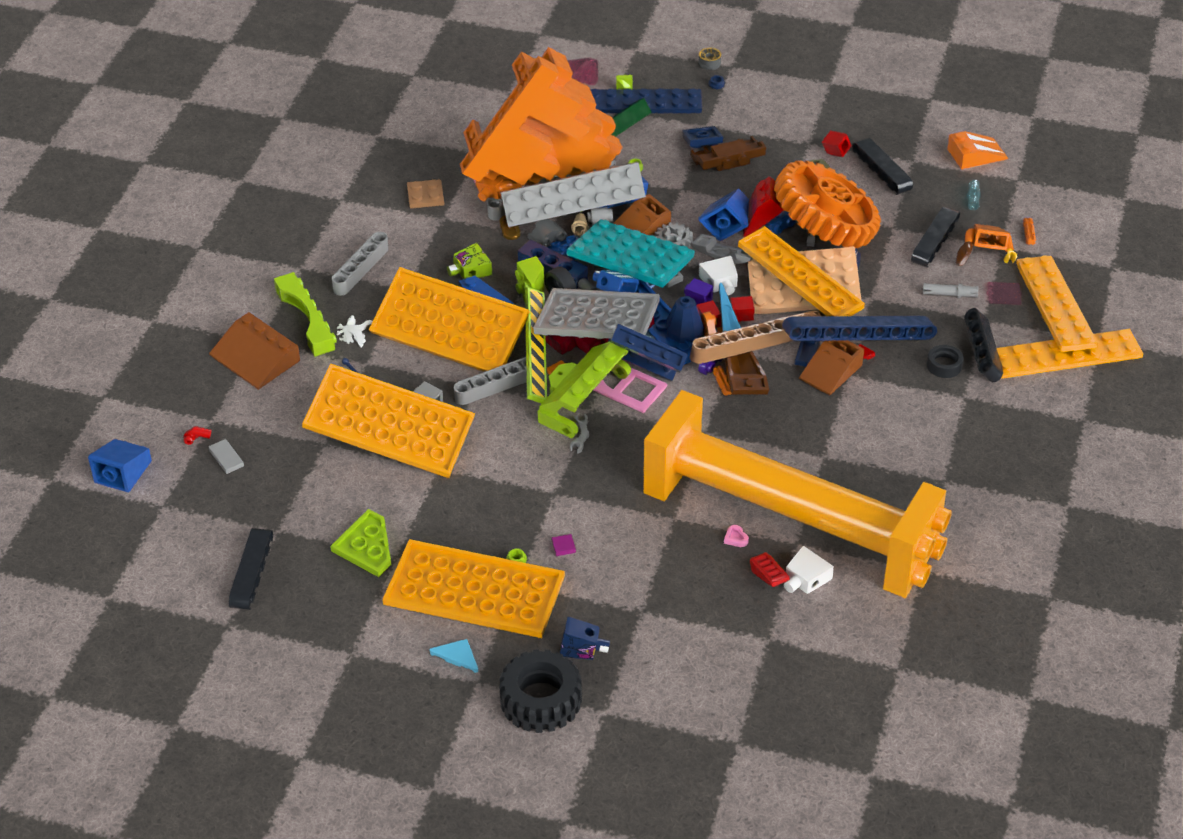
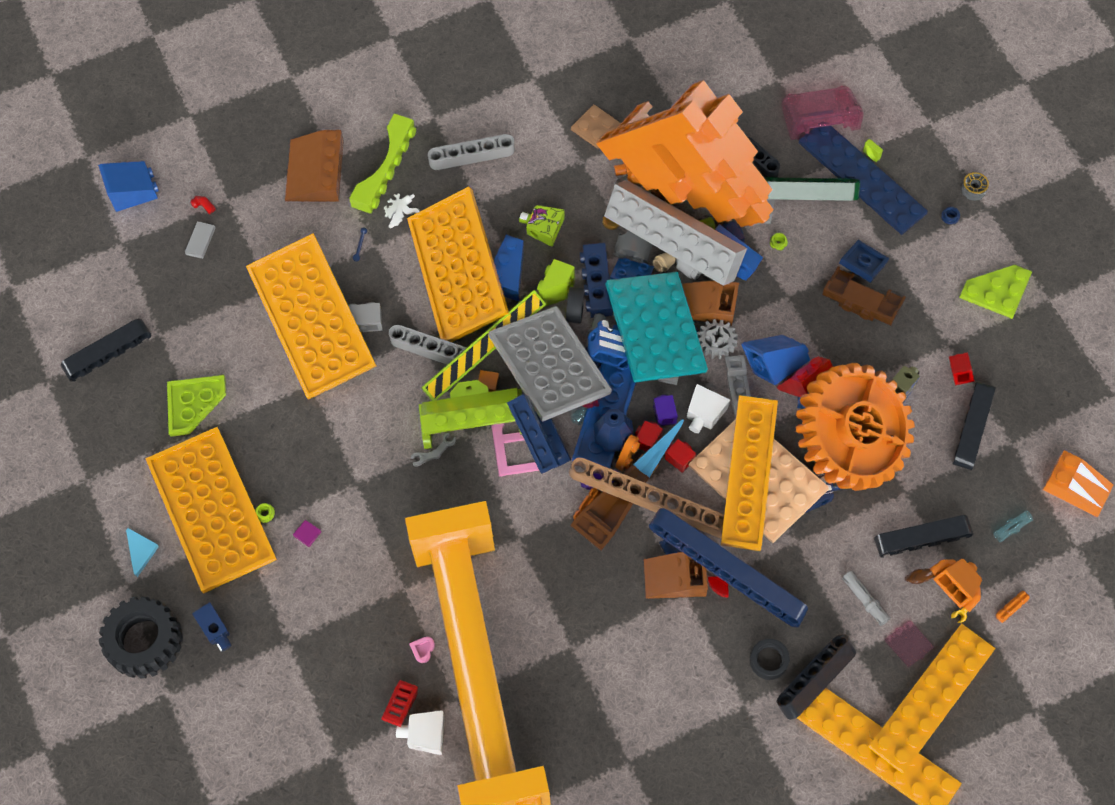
camera: 50 degrees right, 20 degrees up
none -> lime plate [959,265,1032,319]

